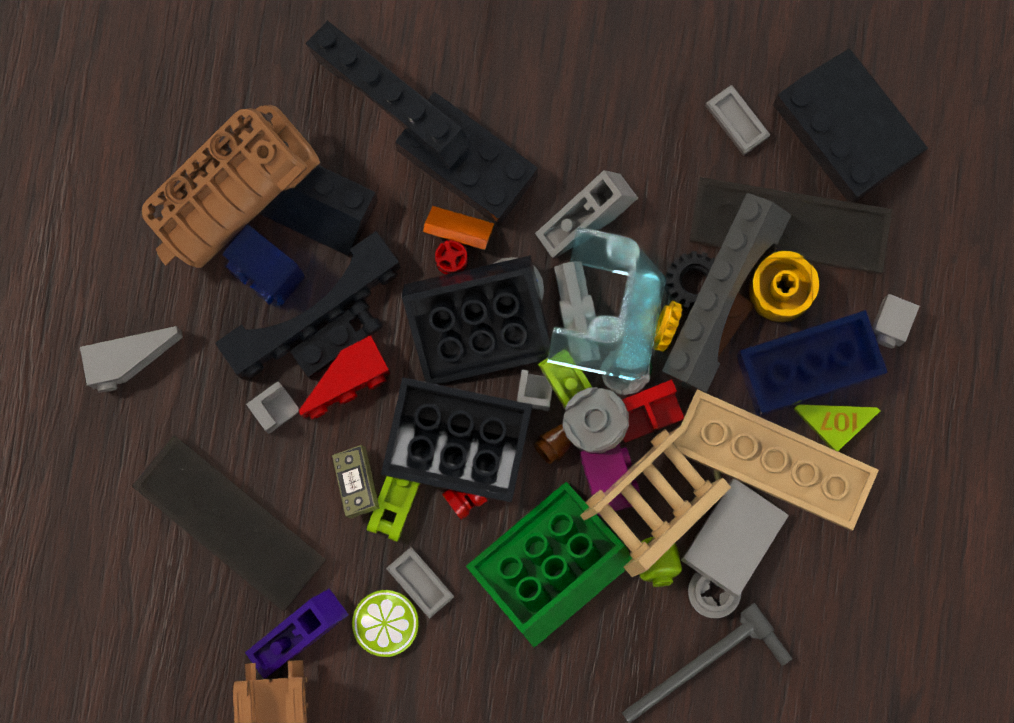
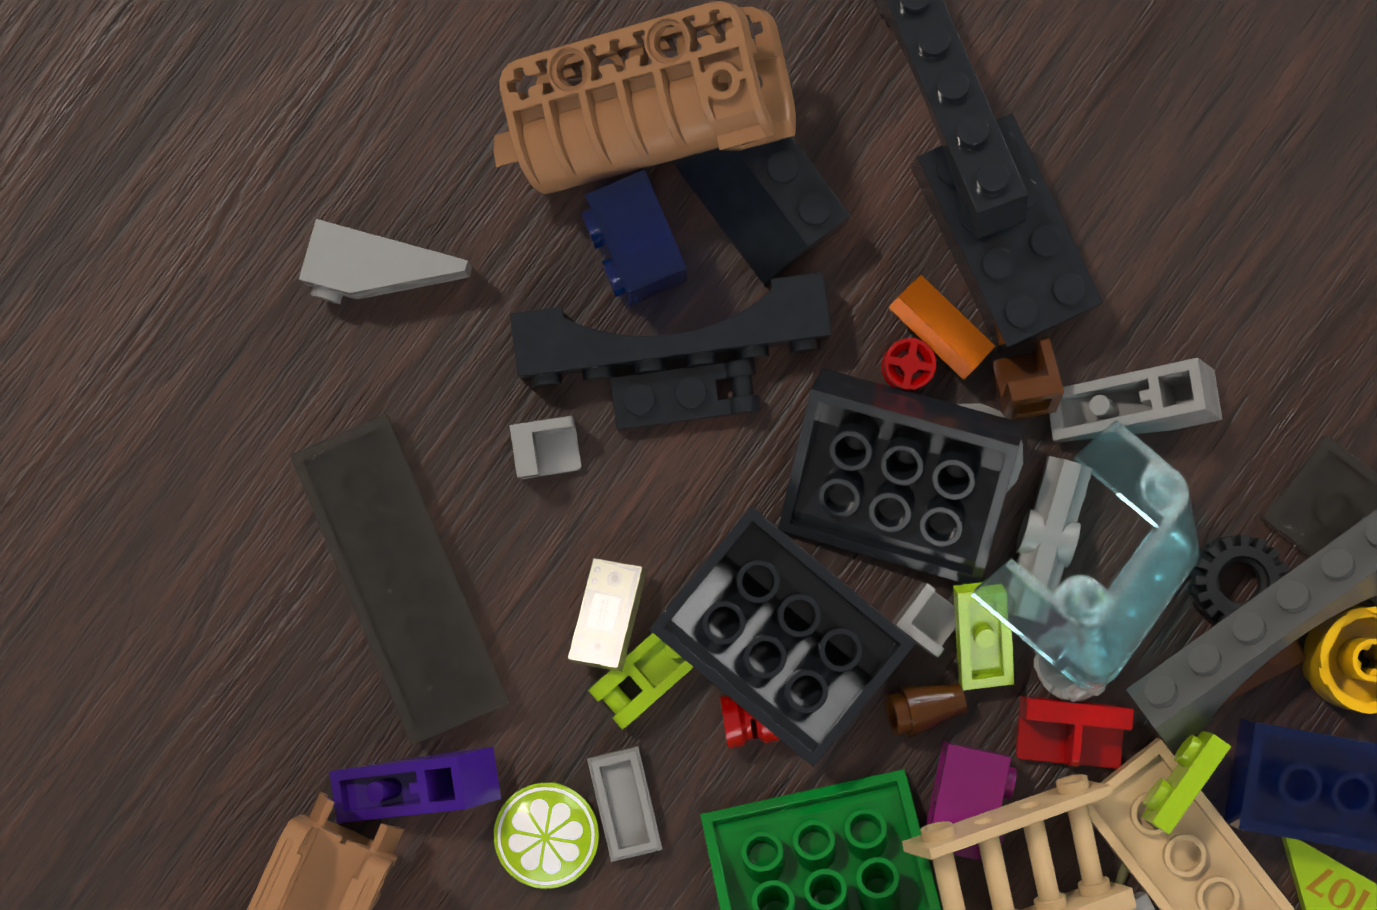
camera: 25 degrees right, 5 degrees up
red slope [299,335,391,420] -> none
light grey tile [563,387,629,453] -> none
yellow gear [651,301,682,352] -> none
none -> reddish brown panel [991,337,1064,420]
none -> lime plate [1141,730,1231,835]

